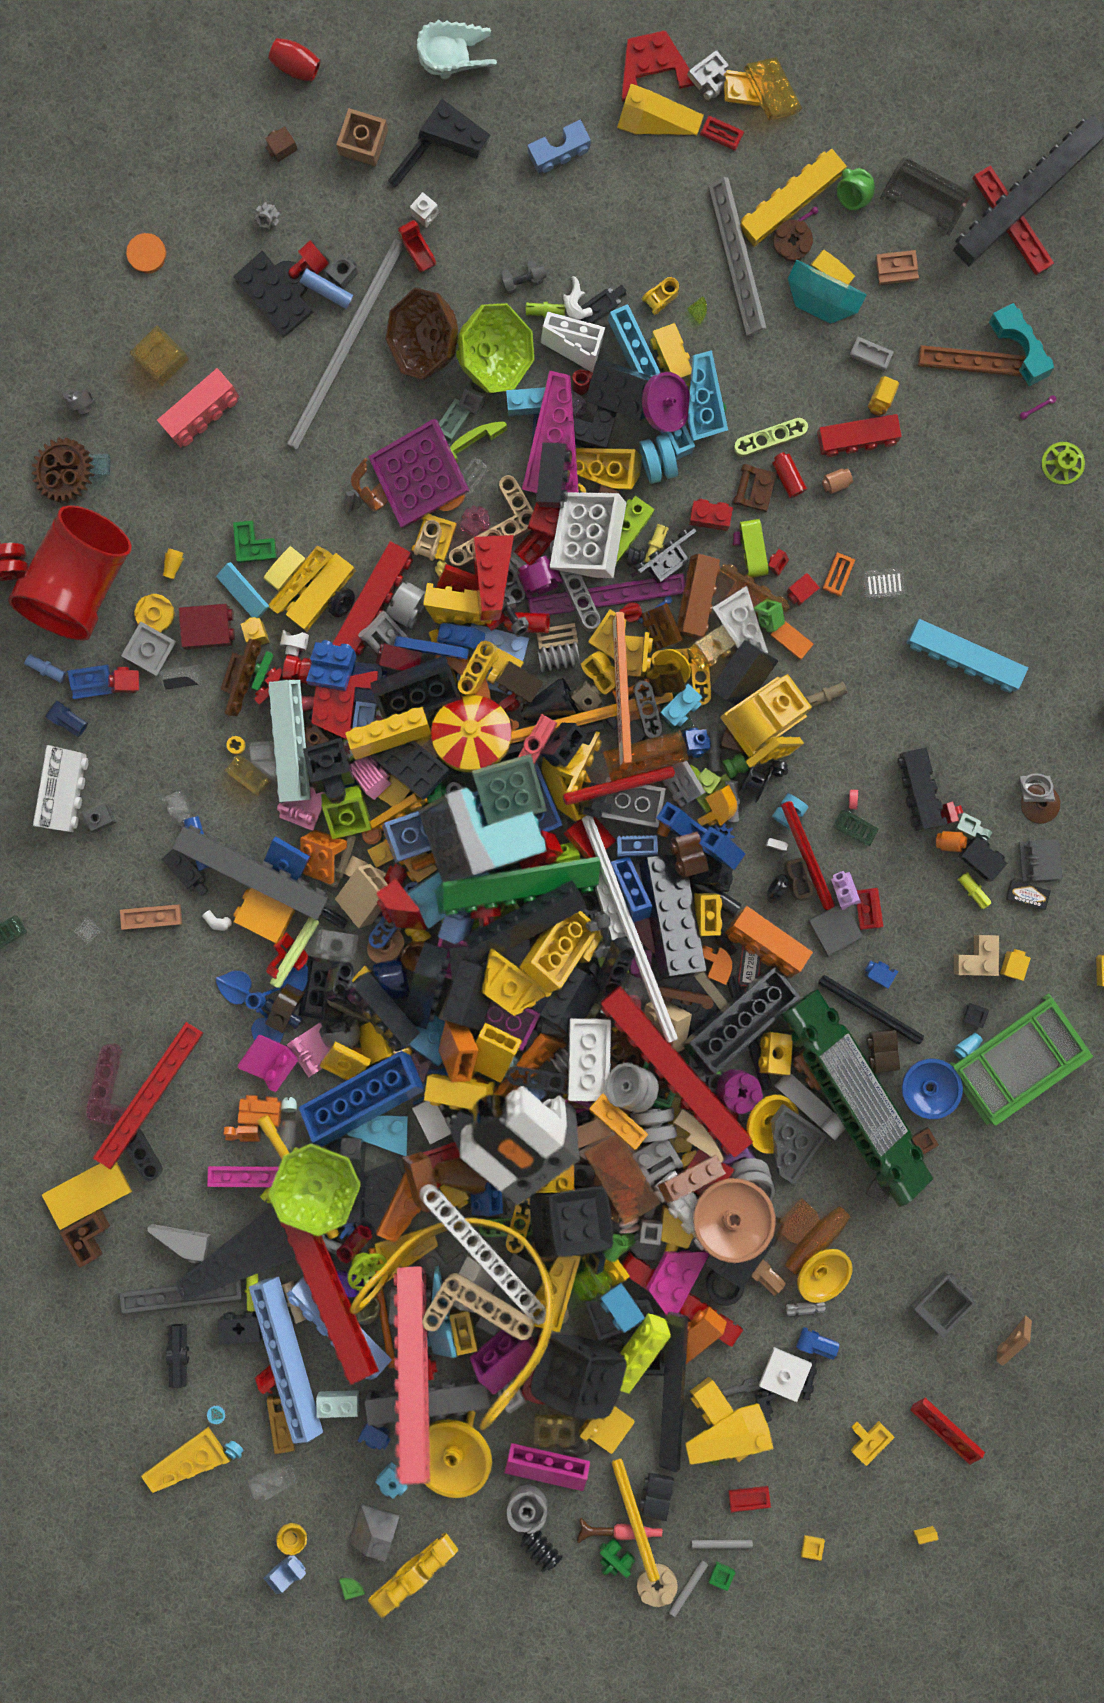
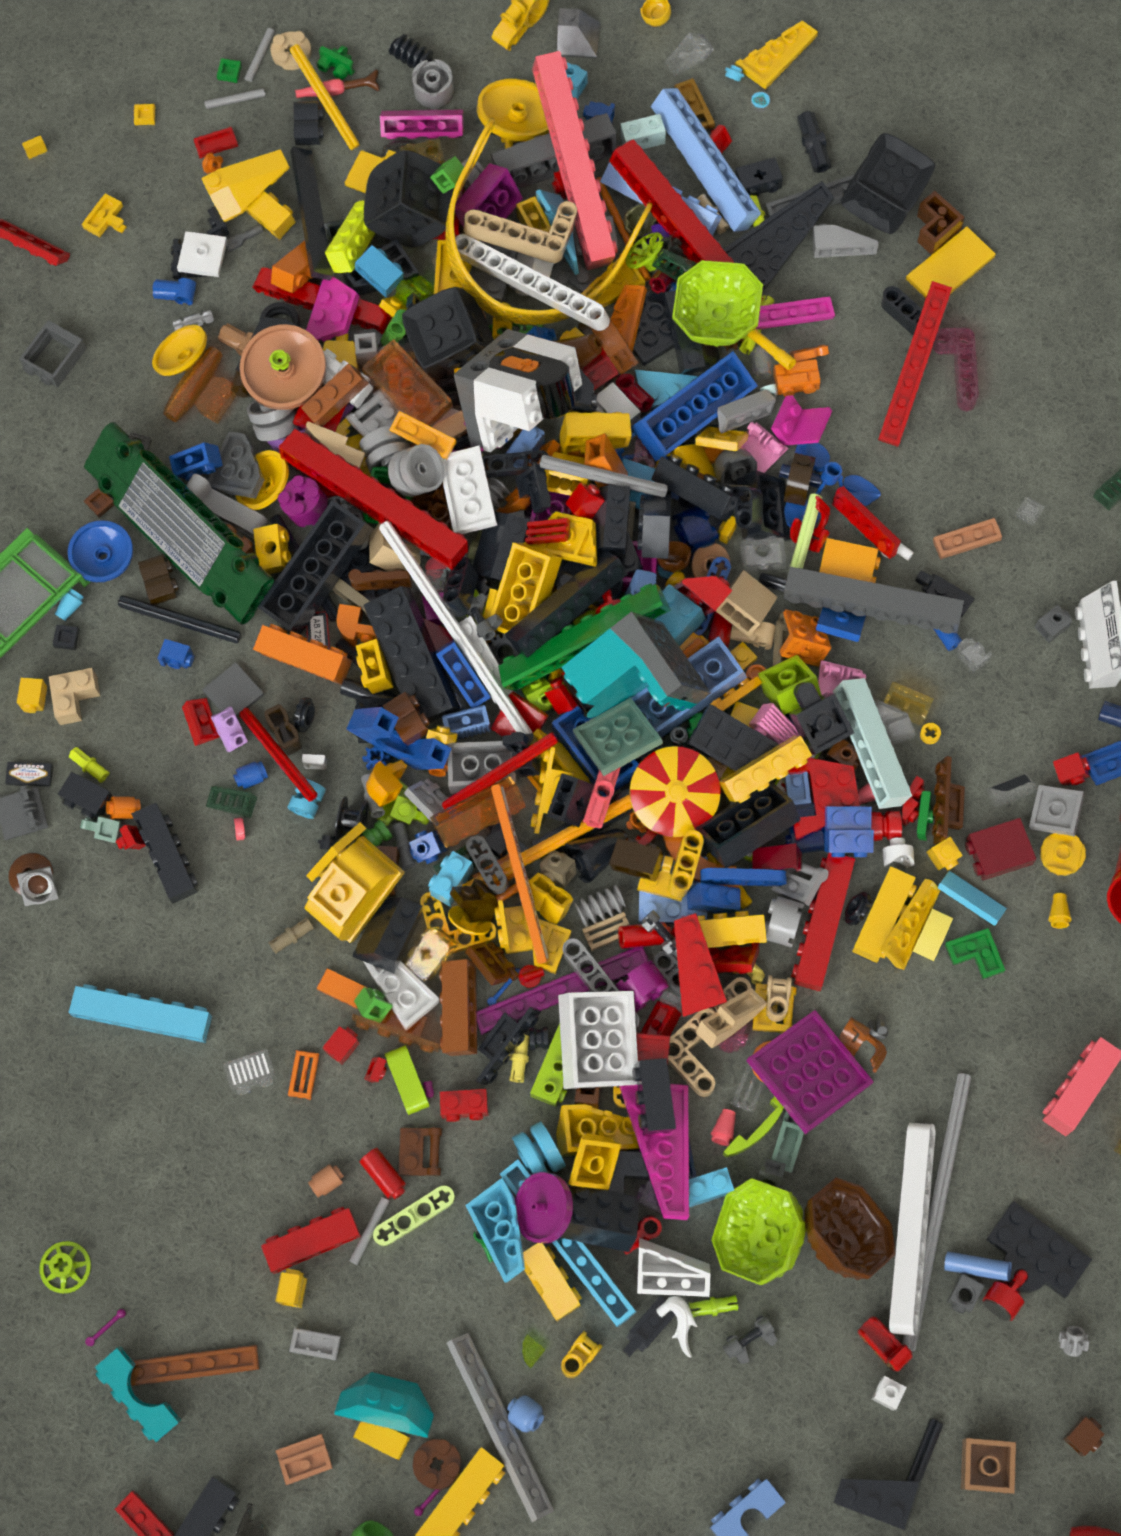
camera: 170 degrees right, 15 degrees down
none -> blue brick [169,442,223,481]
none -> orange plate [202,153,223,174]
none -> blue brick [233,761,268,790]
none -> lime plate [269,350,291,371]
none -> light grey bar [349,1197,390,1265]
none -> yellow plate [427,726,457,744]
none -> bright green brick [430,156,464,194]
none -> medium blue head [507,1395,544,1432]
none -> black plate [515,464,551,513]
none -> red tile [525,518,570,545]
none -> light grey axle [540,455,667,497]
none -> red brick [566,482,605,520]
none -> yellow slope [569,1133,621,1190]
none -> dark red piece [616,373,654,413]
none -> clear green slope [652,250,698,281]
none -> pearl dark grey gear [657,235,684,264]
none -> tan slope [696,988,767,1048]
none -> coral cone [711,1109,736,1146]
none -> light grey slope [717,390,776,433]
none -> red plate [832,486,901,559]
none -> black piece [841,133,936,234]
none -> white beam [889,1123,935,1335]

